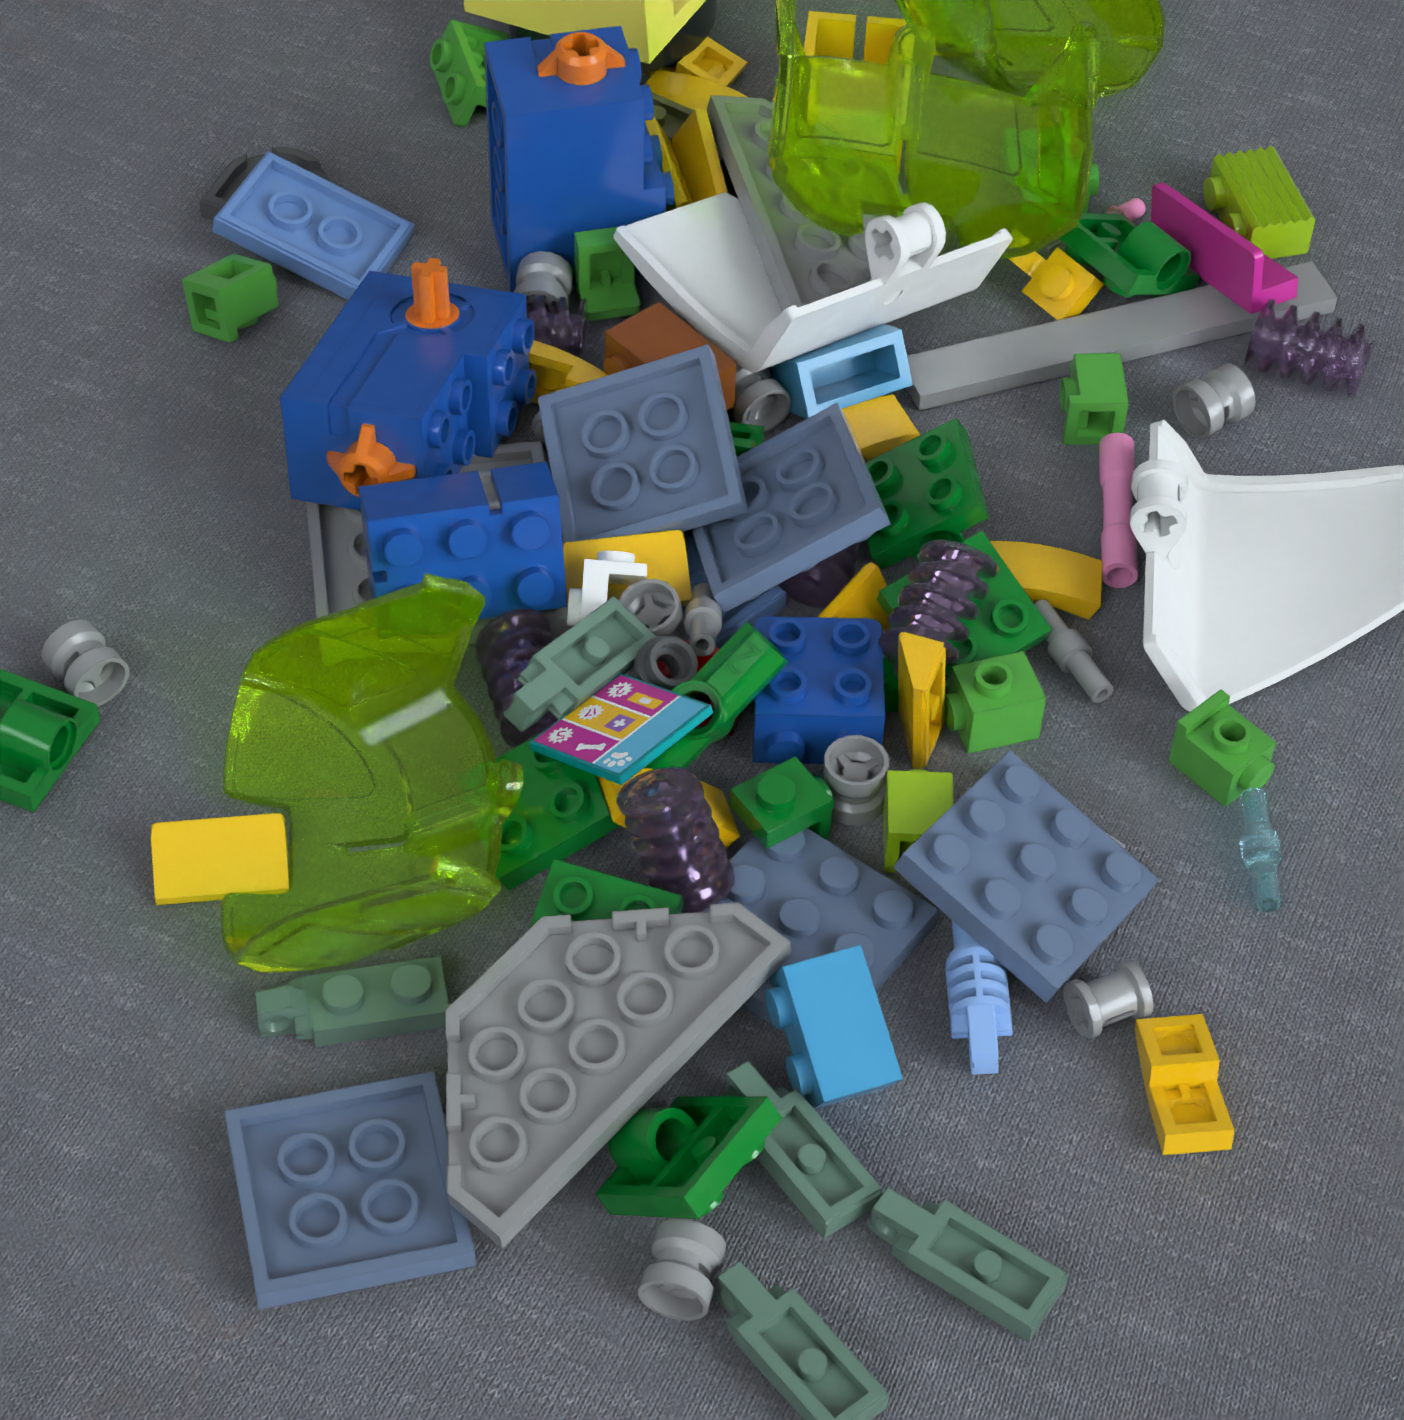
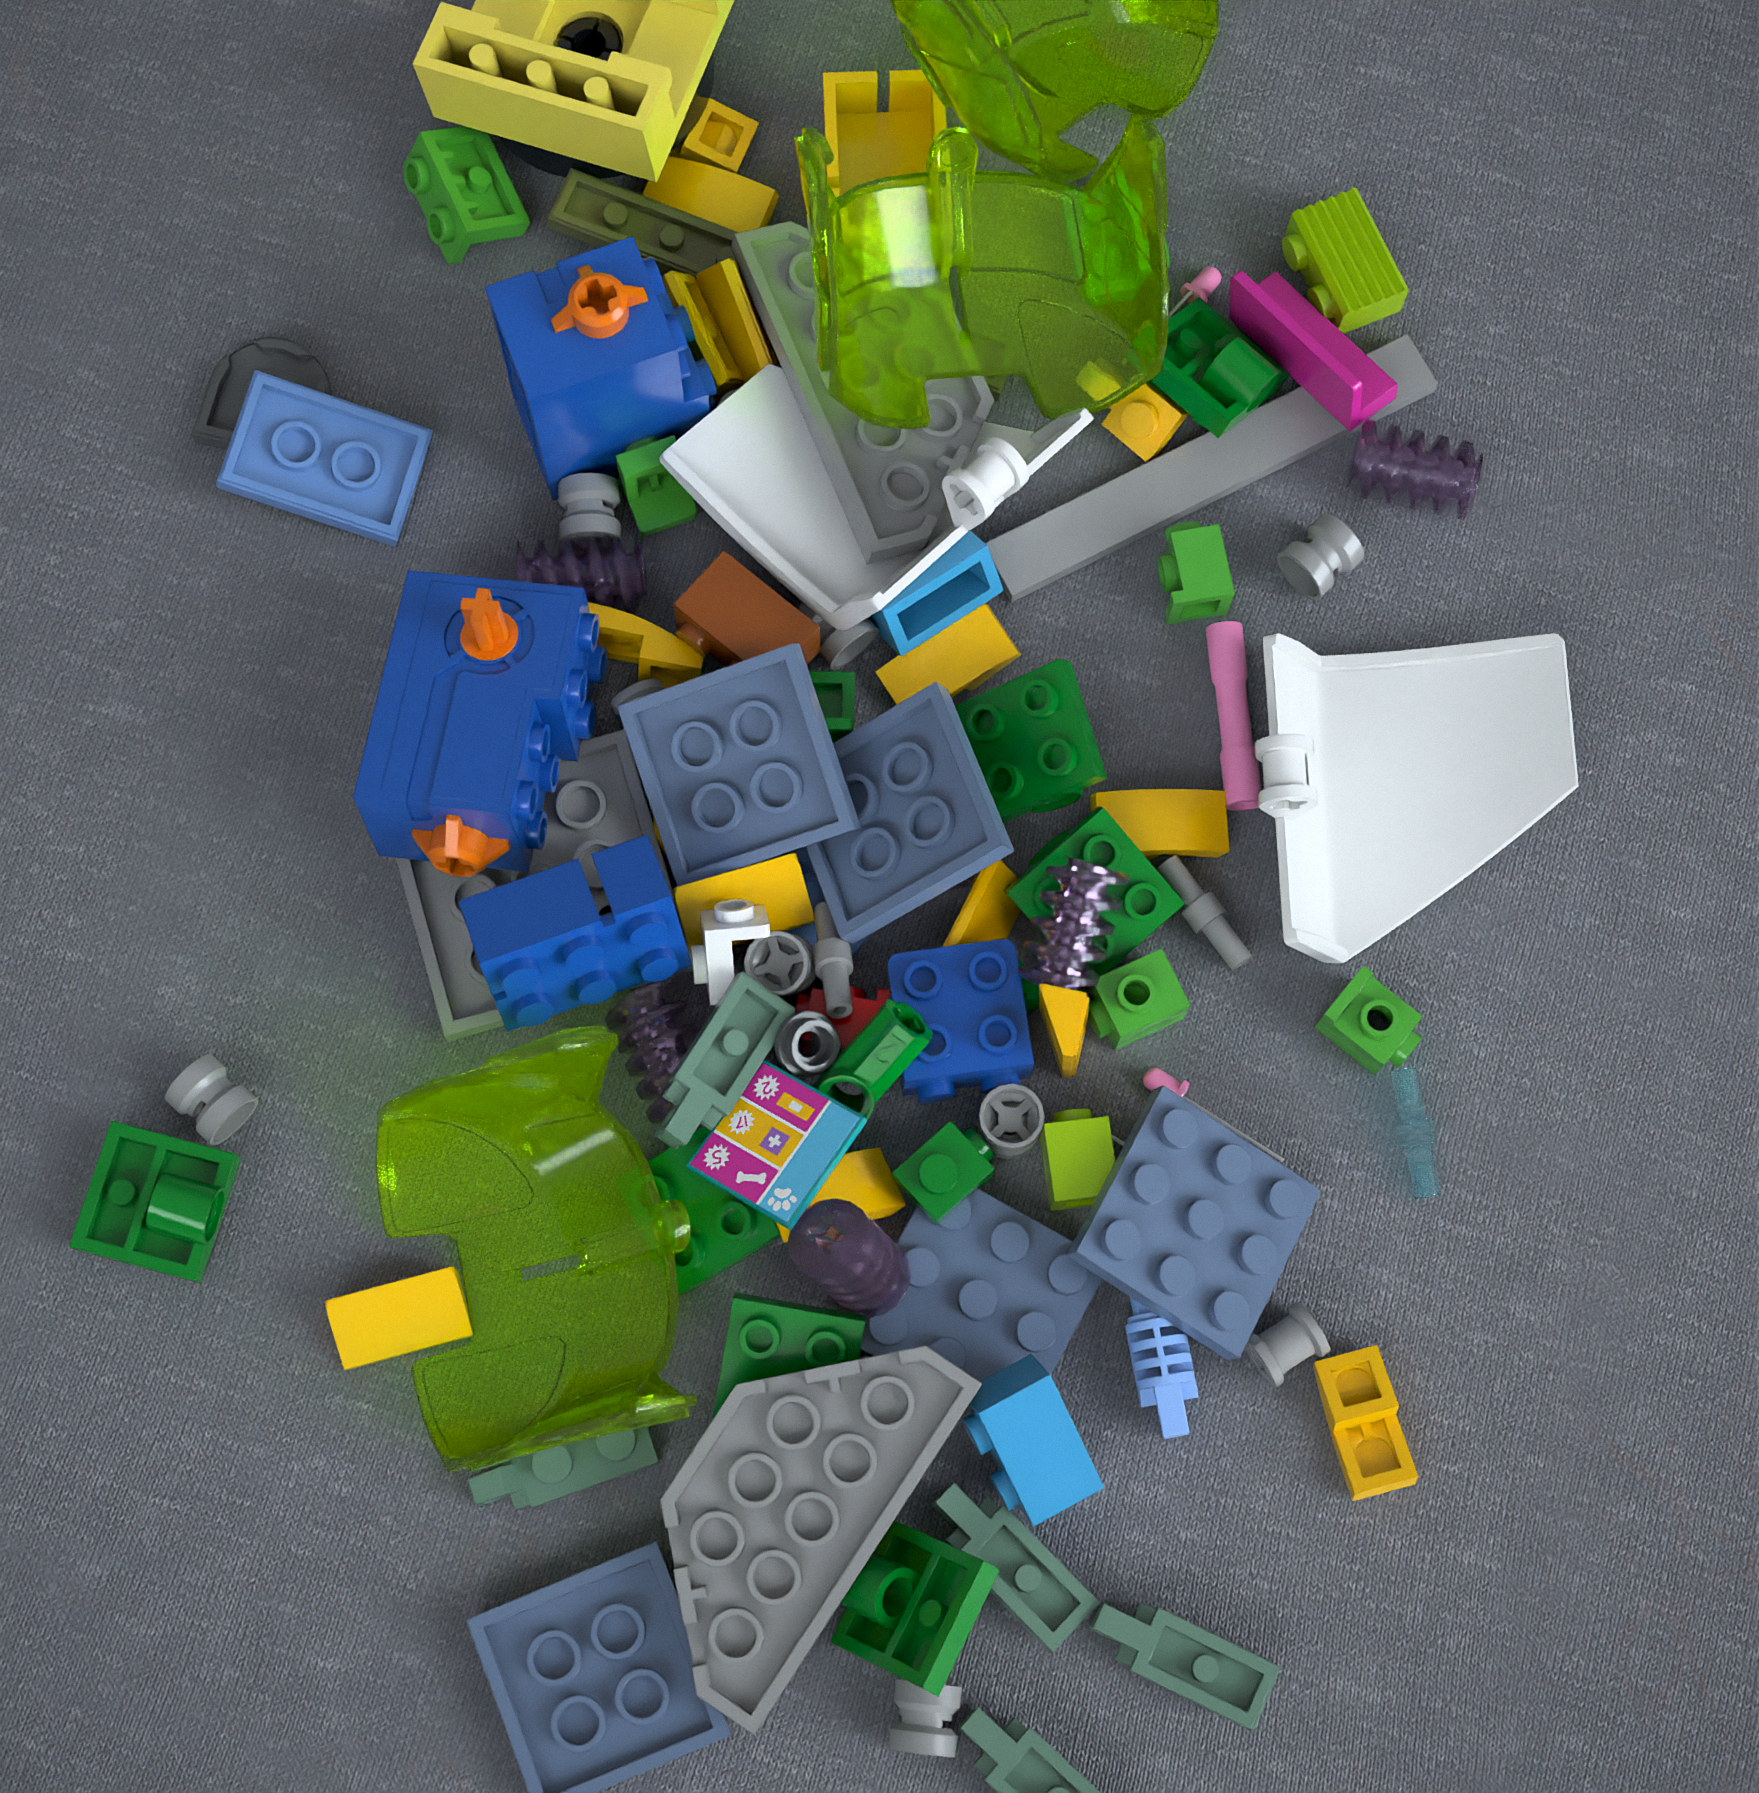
camera: 10 degrees left, 25 degrees up
bright green brick [182,253,279,343] -> none

